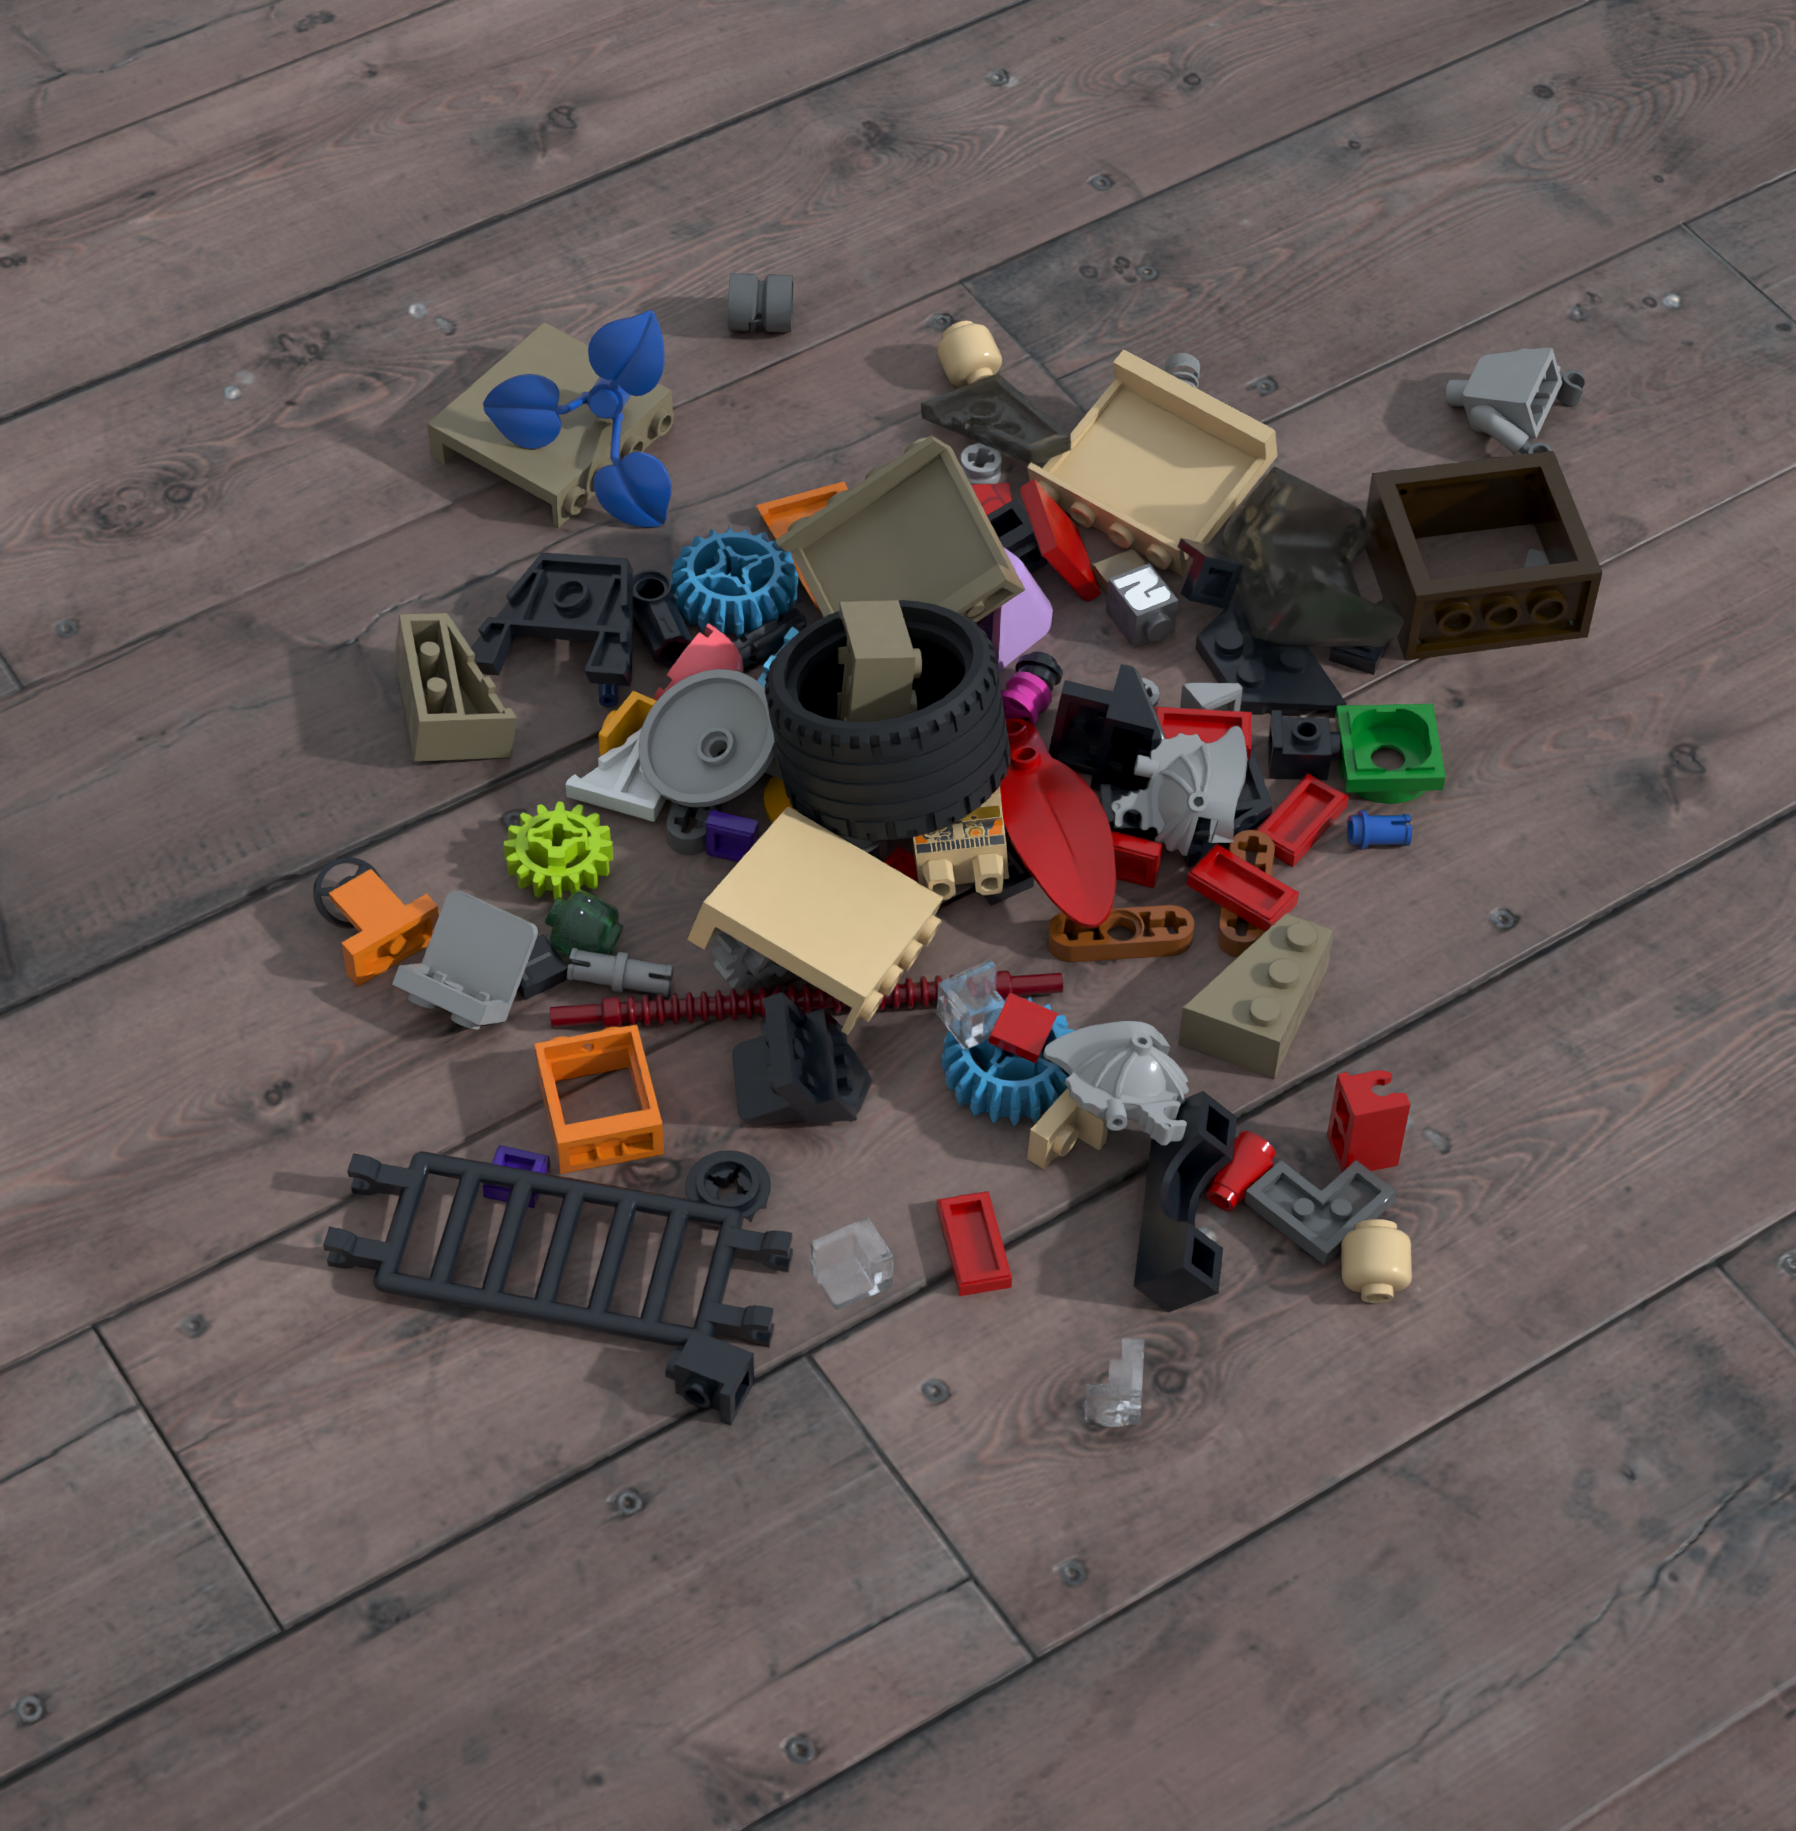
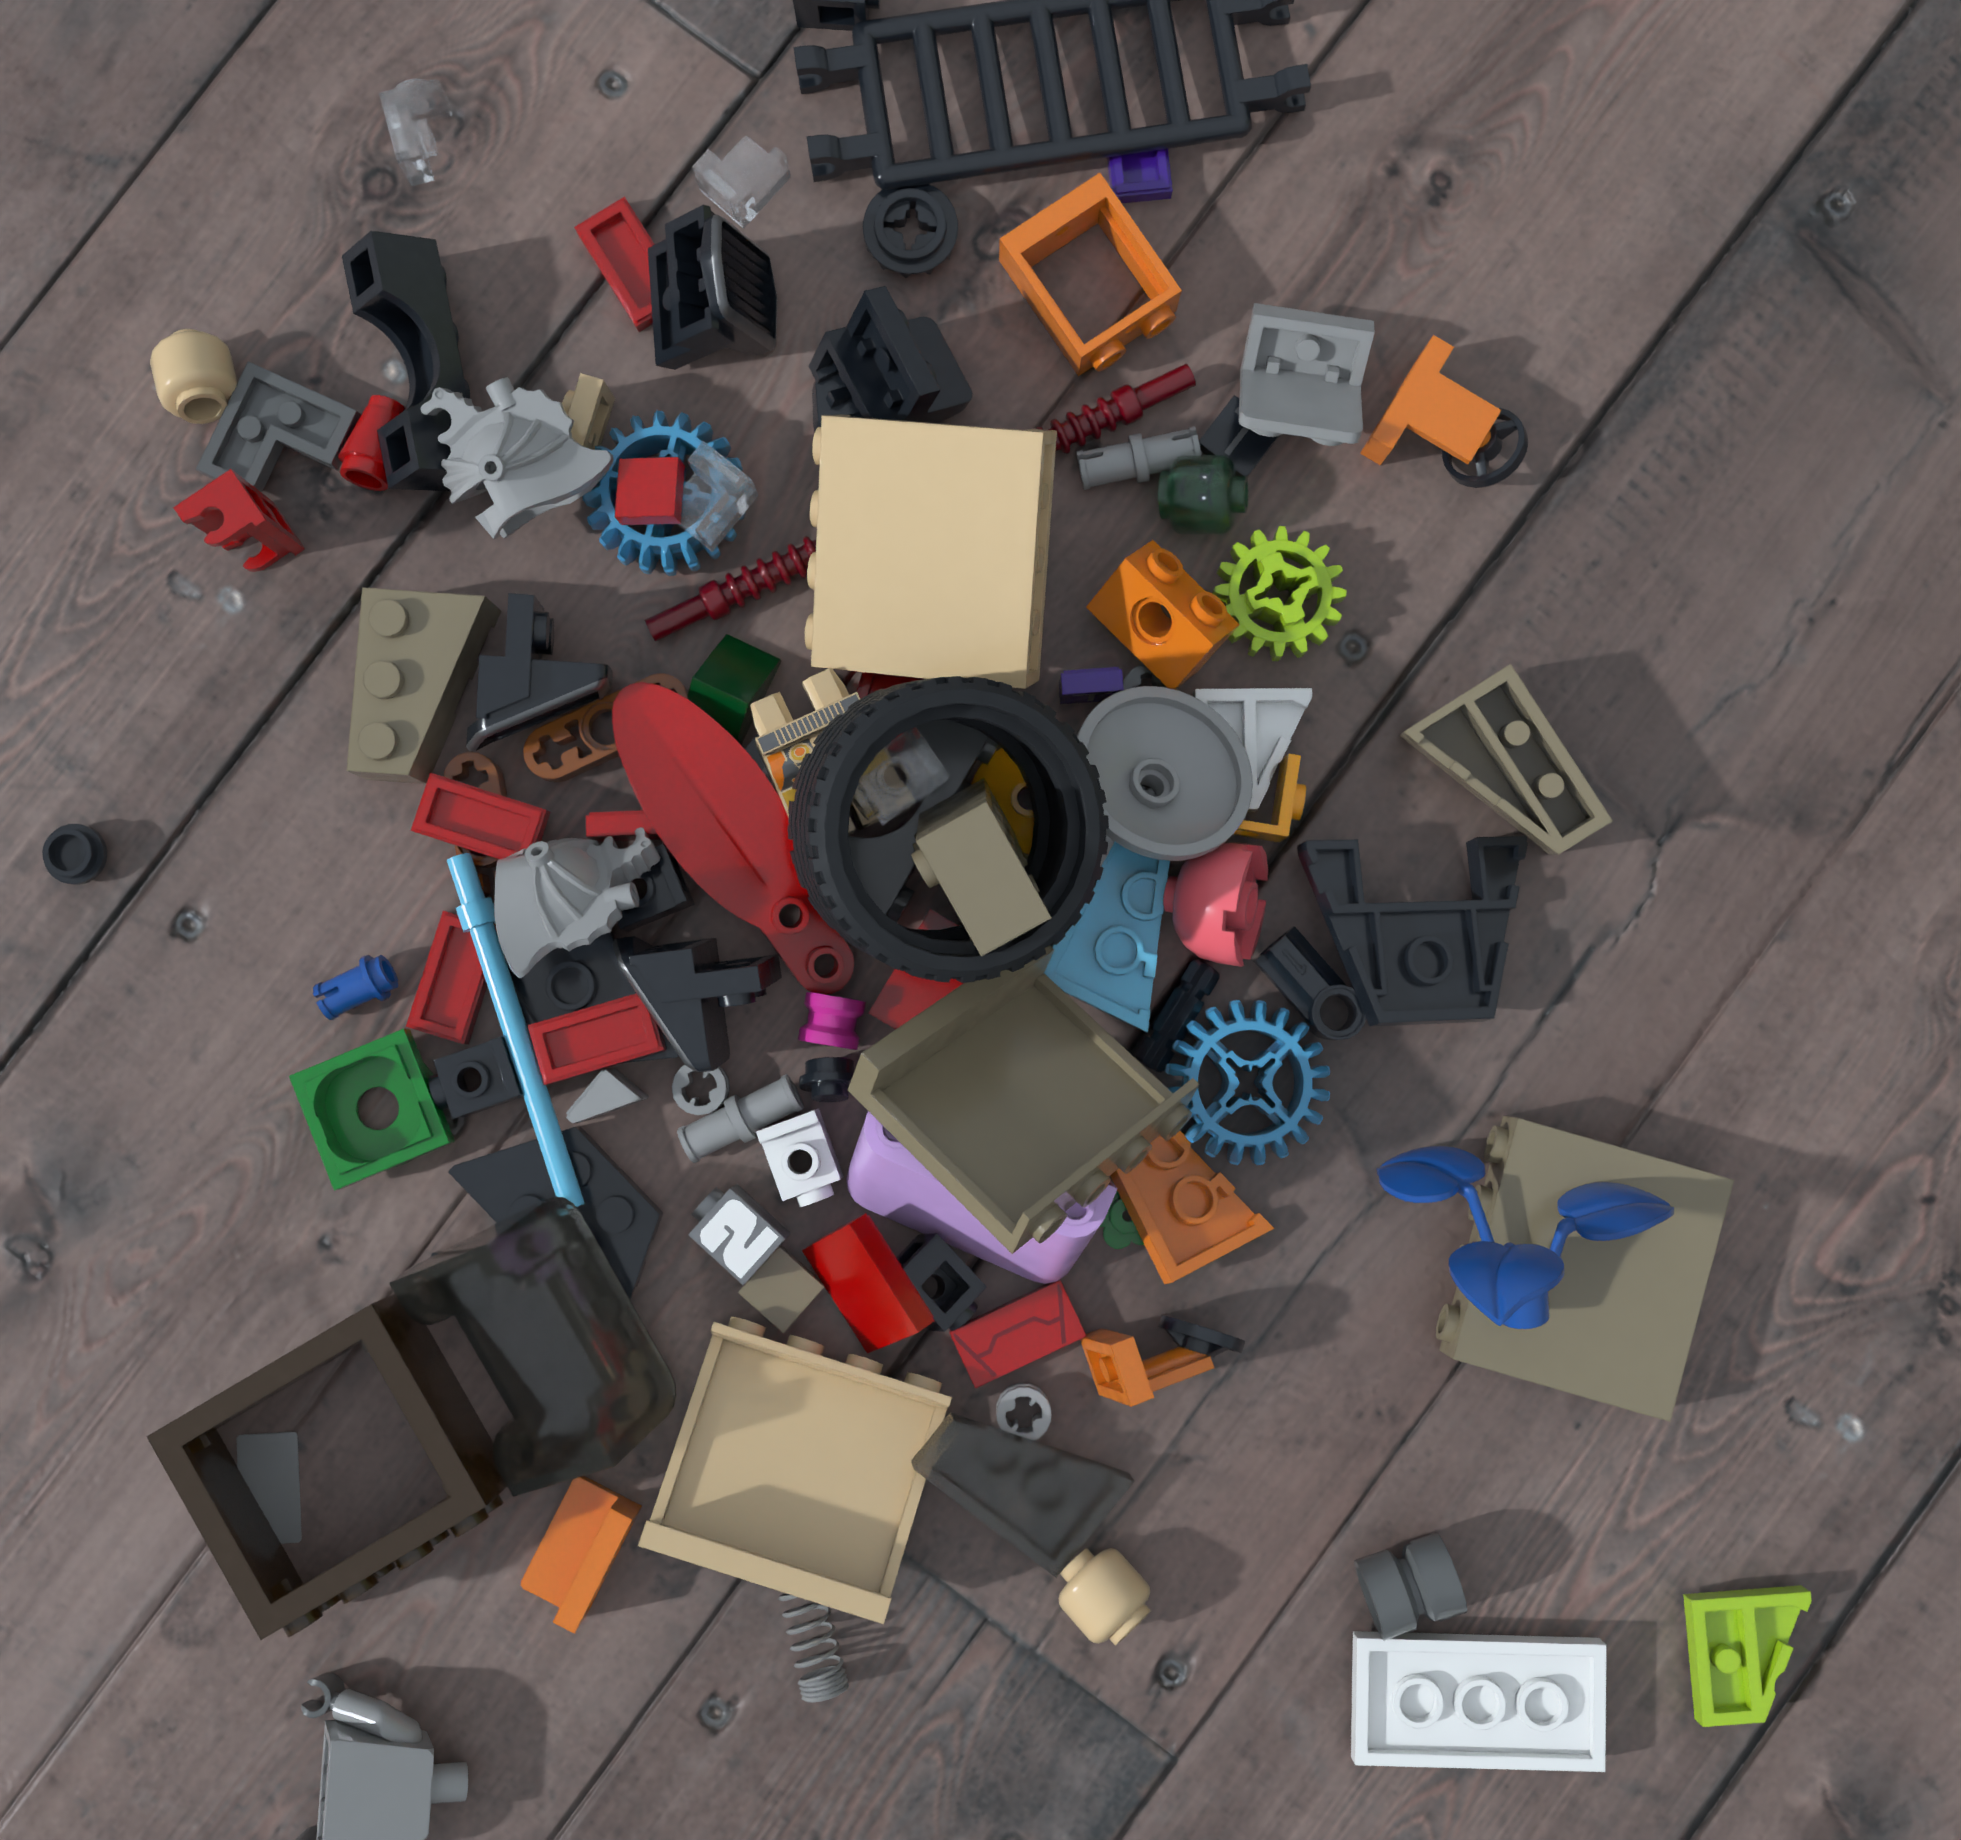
camera: 160 degrees right, 35 degrees up
black panel [1177,538,1244,610] -> none
none -> black plate [42,824,107,885]
none -> medium azure bar [447,853,585,1212]
none -> black piece [466,593,613,751]
none -> orange panel [520,1475,642,1634]
none -> black piece [648,205,777,370]
none -> light grey pin [677,1074,804,1163]
none -> dark green slope [687,634,781,745]
none -> white brick [756,1108,844,1207]
none -> orange piece [1080,1315,1245,1407]
none -> orange brick [1086,540,1240,690]
none -> white plate [1351,1631,1606,1772]
none -> lime wing [1683,1585,1812,1727]

